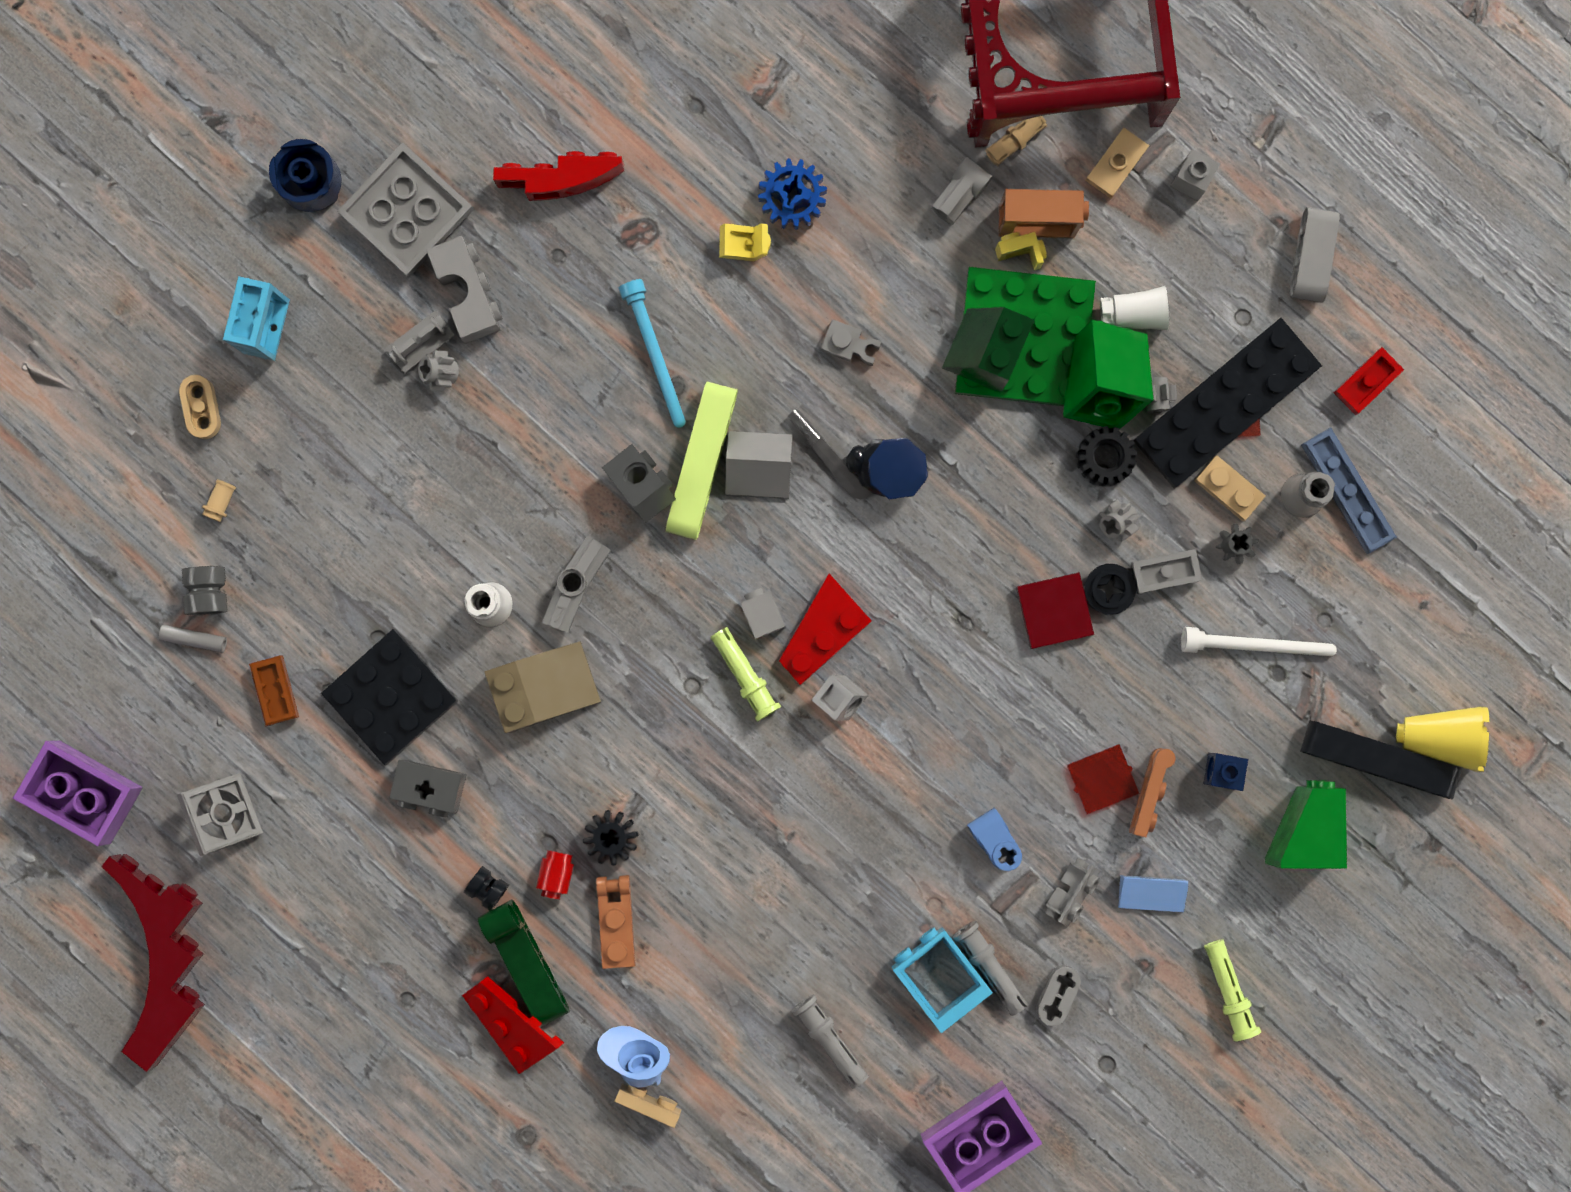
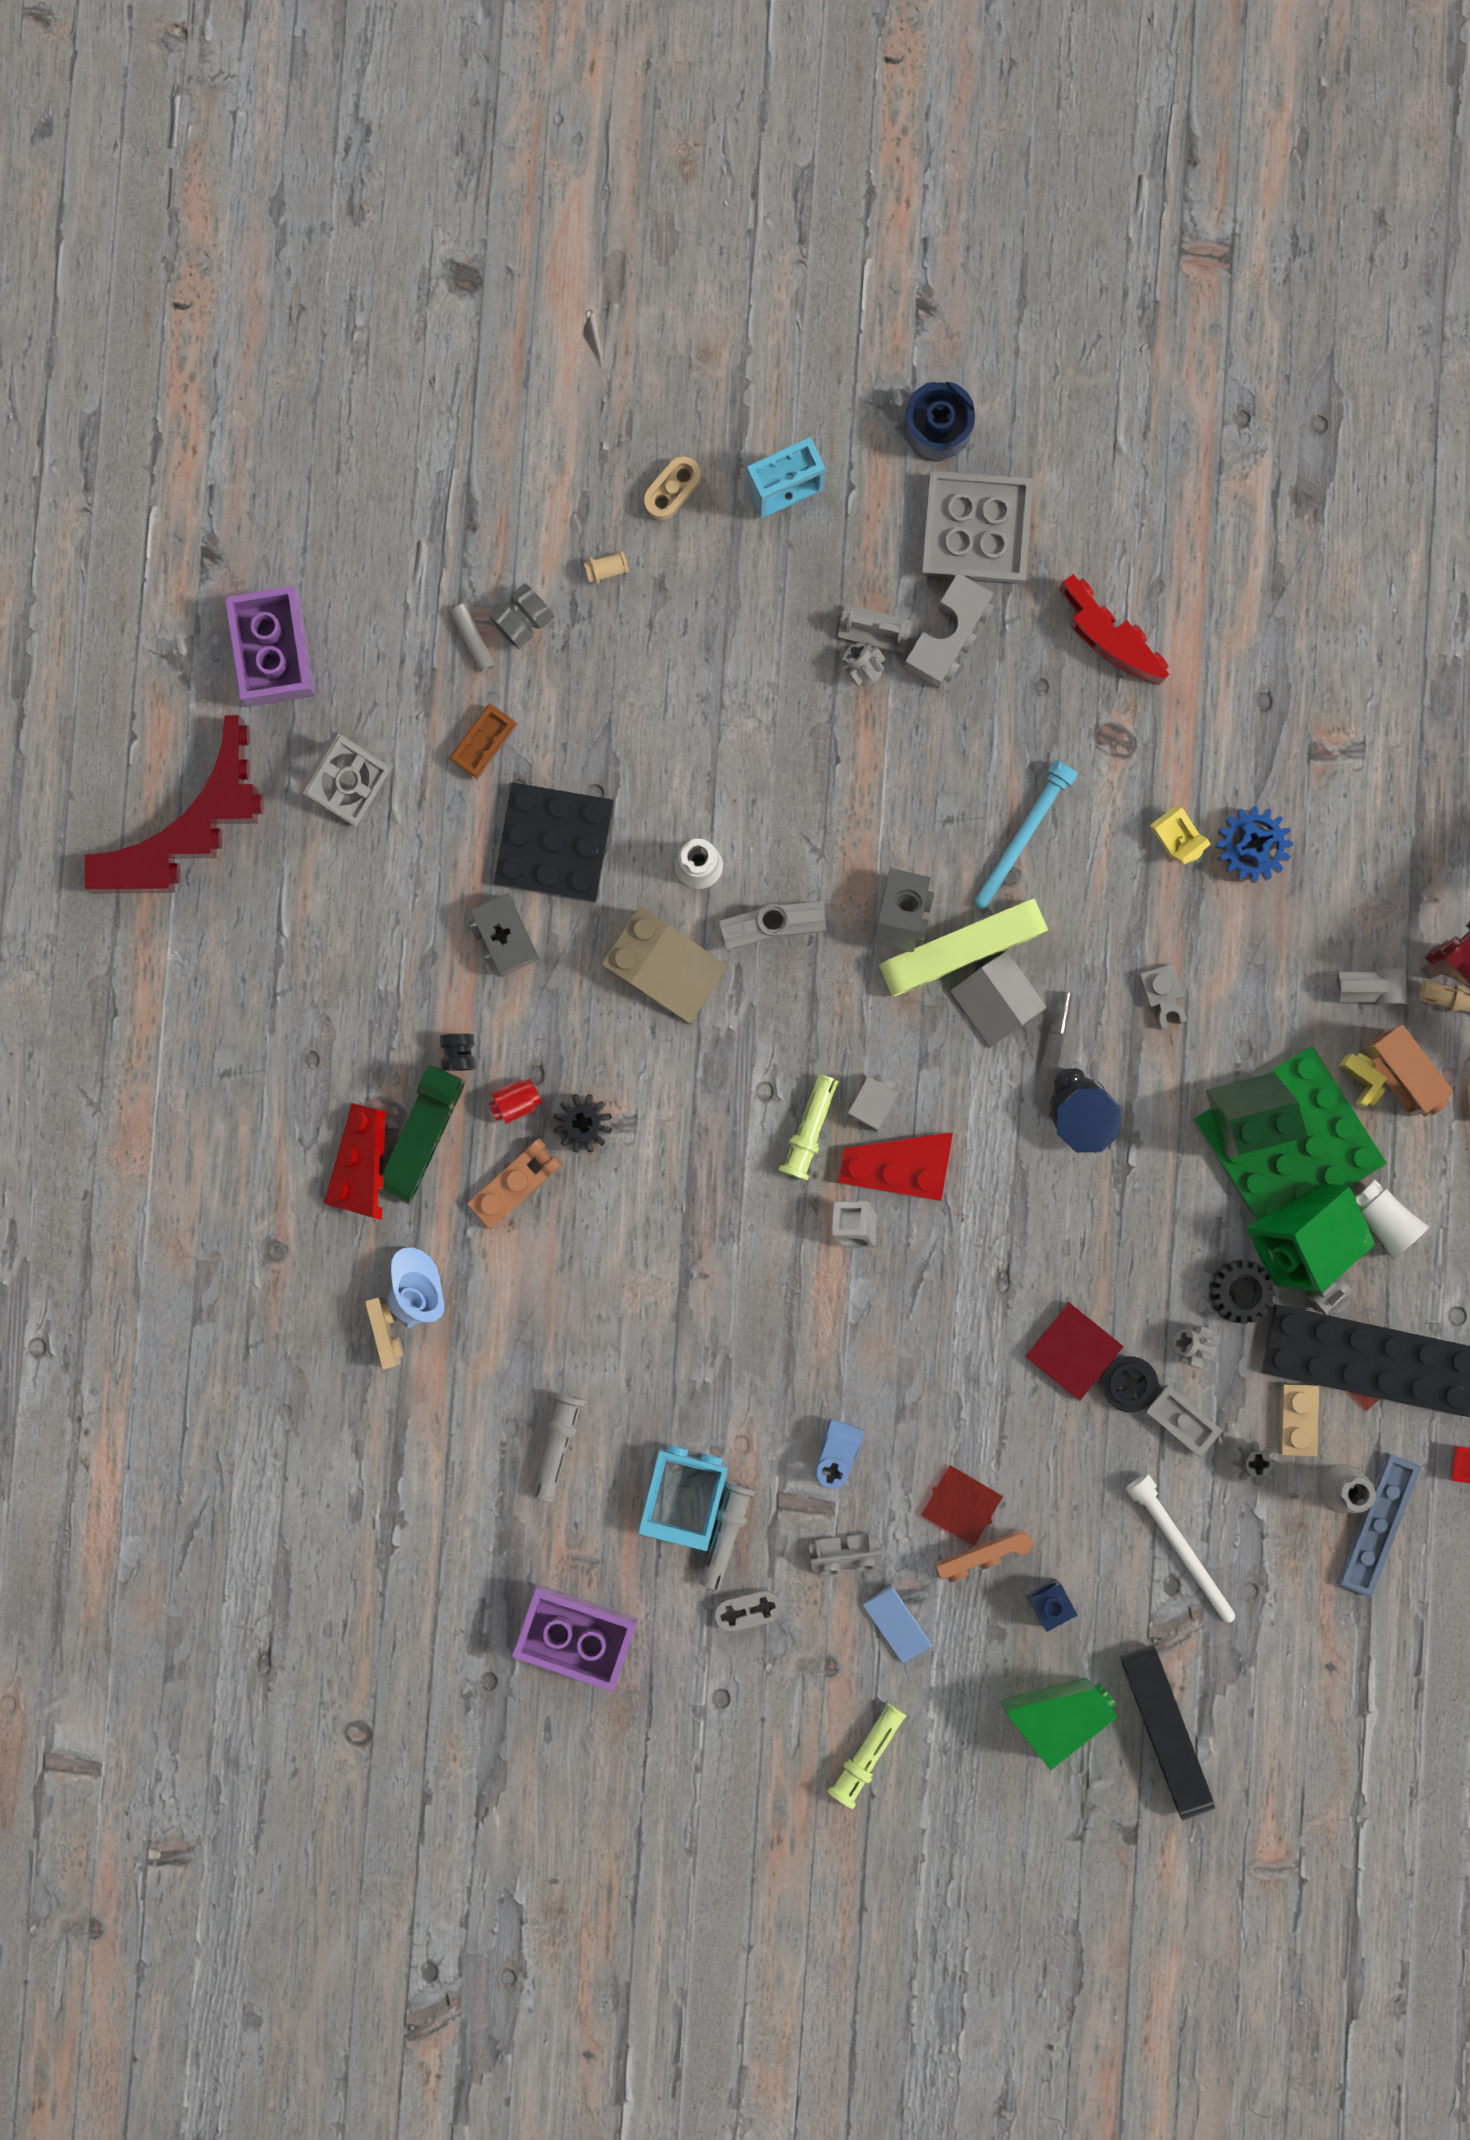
camera: 50 degrees right, 0 degrees up
light yellow cone [1396,707,1489,772] -> none

